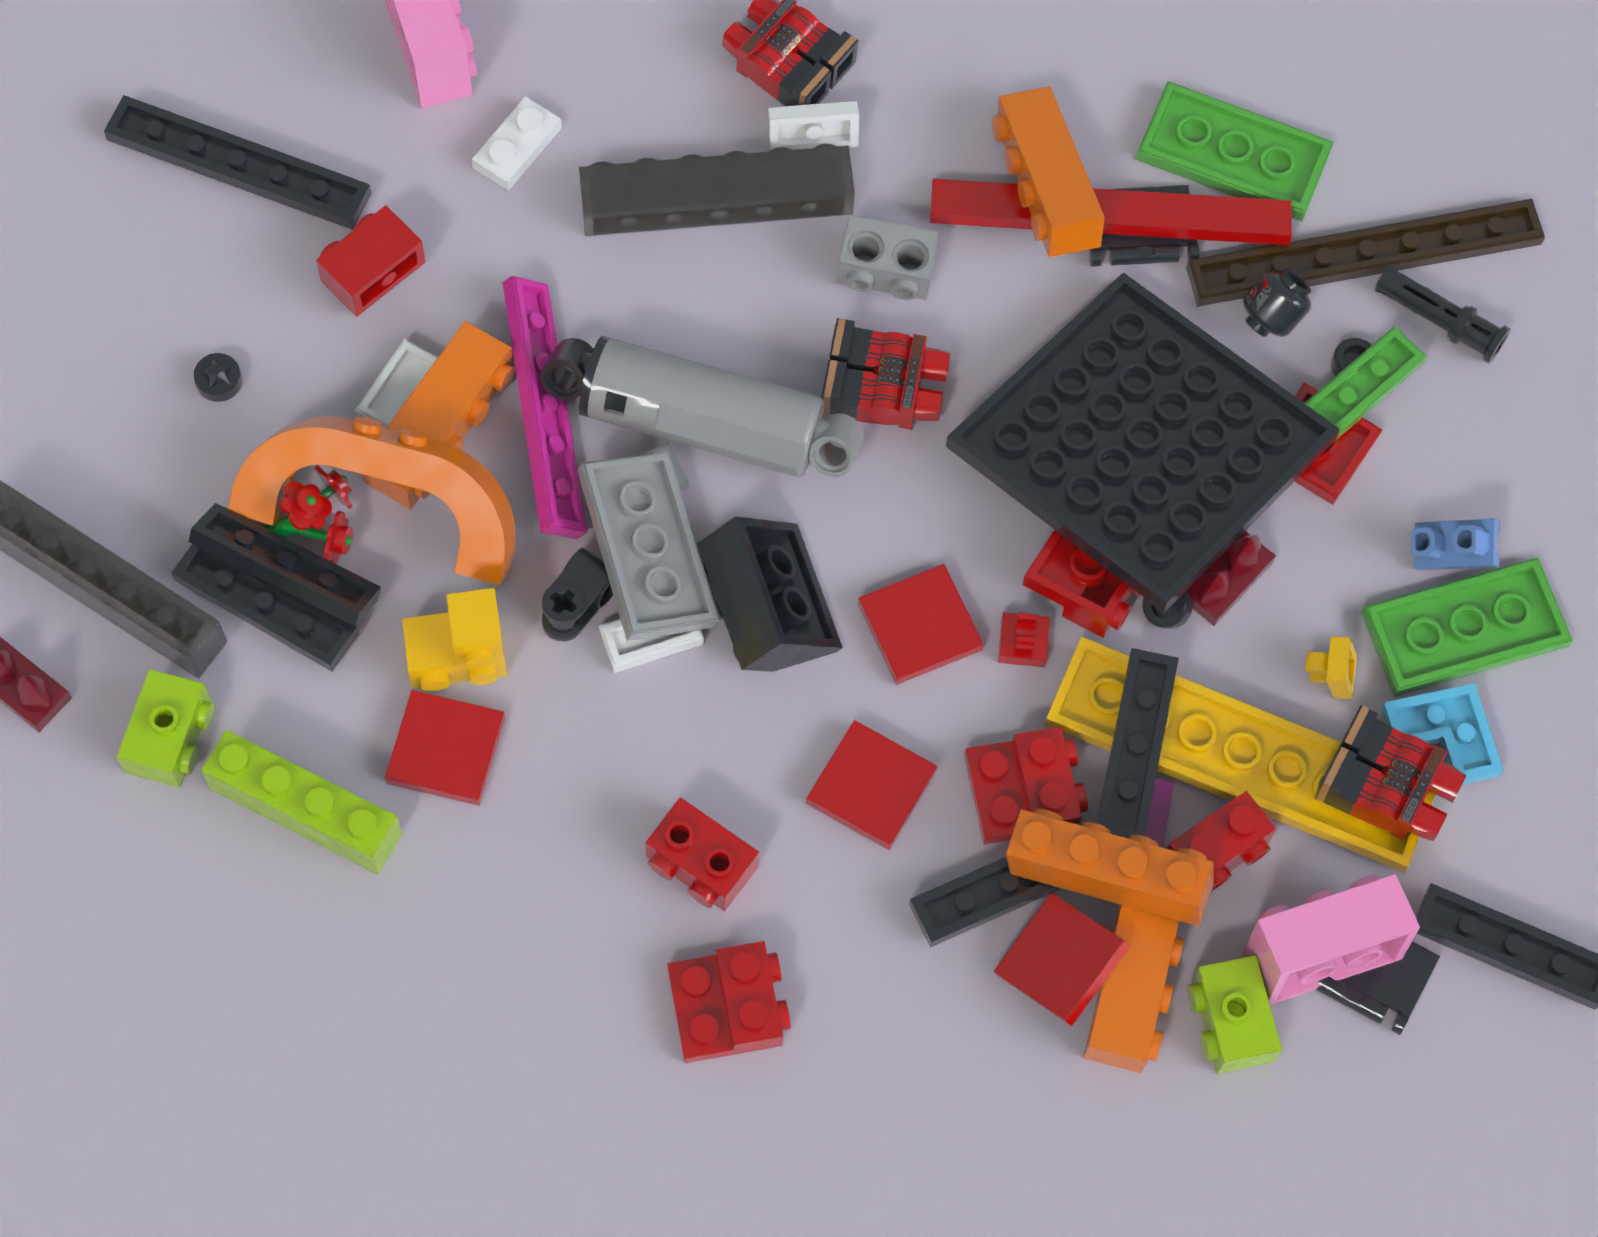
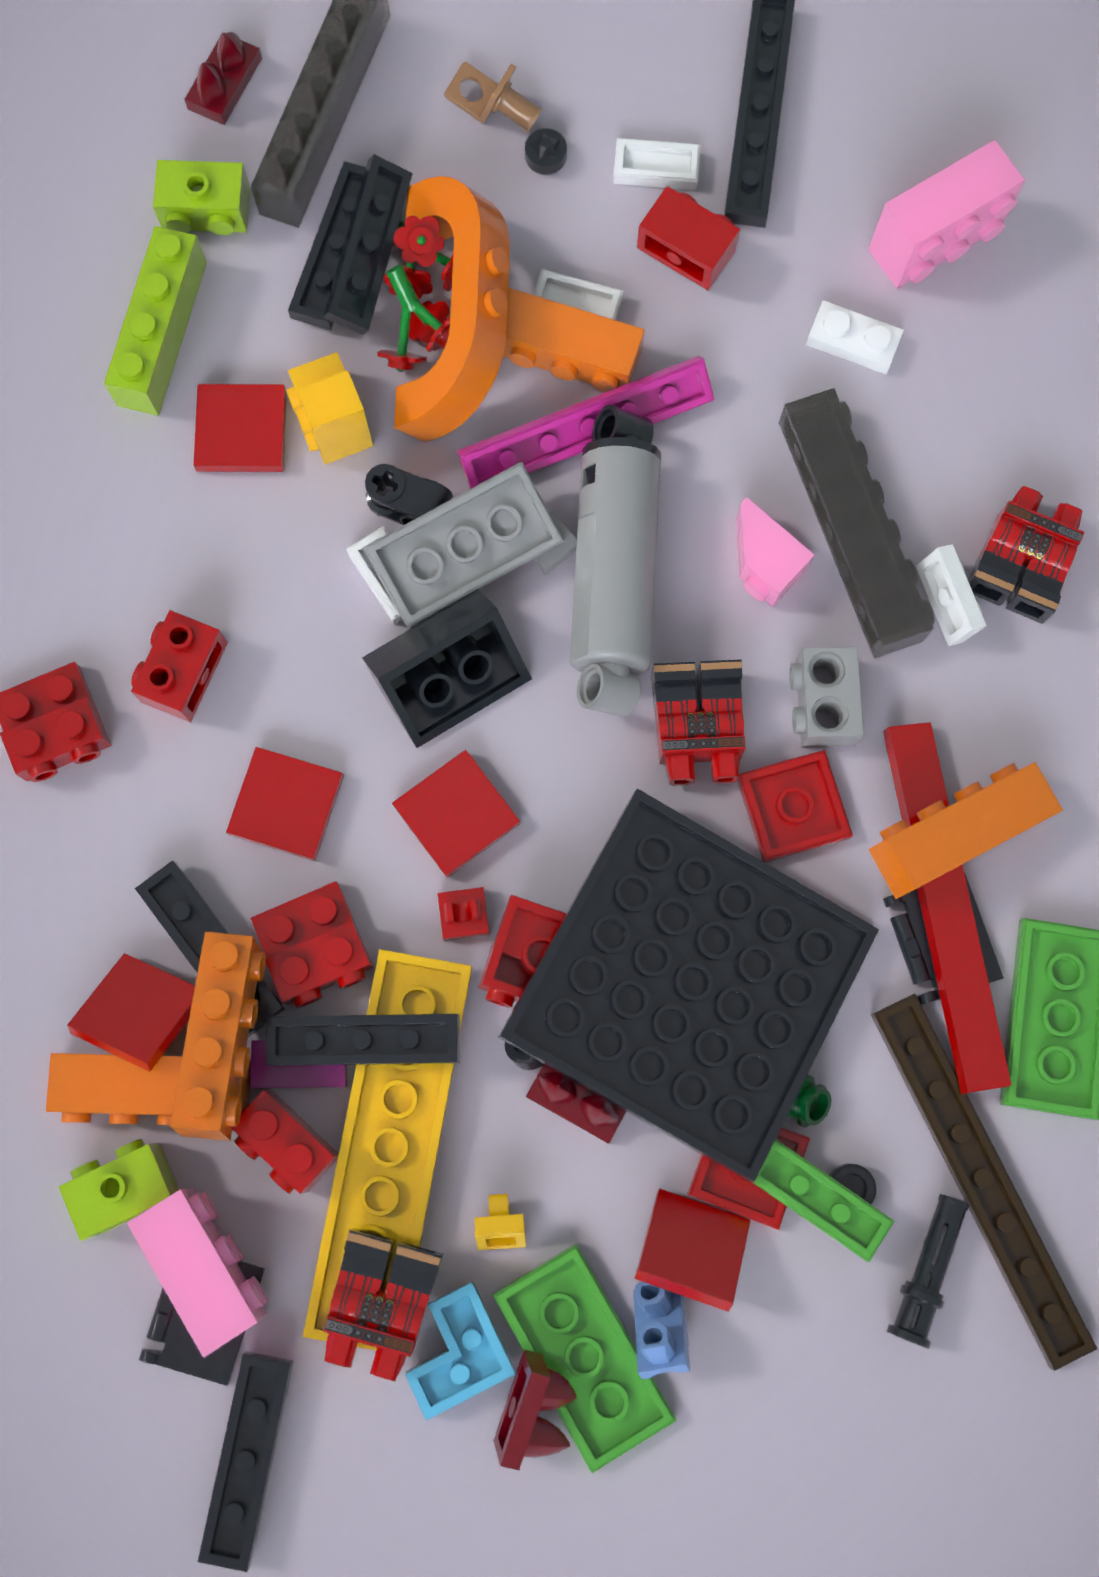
camera: 80 degrees right, 10 degrees up
black head [1243,268,1311,337] -> none
none -> plant [377,265,450,372]
none -> medium nougat bracket [444,62,543,133]
none -> dark red tile [493,1350,576,1470]
none -> white tile [613,138,701,191]
none -> red tile [634,1188,751,1312]
none -> bright pink slope [736,497,815,607]
none -> red tile [737,750,853,863]
none -> dark green plate [787,1074,832,1128]

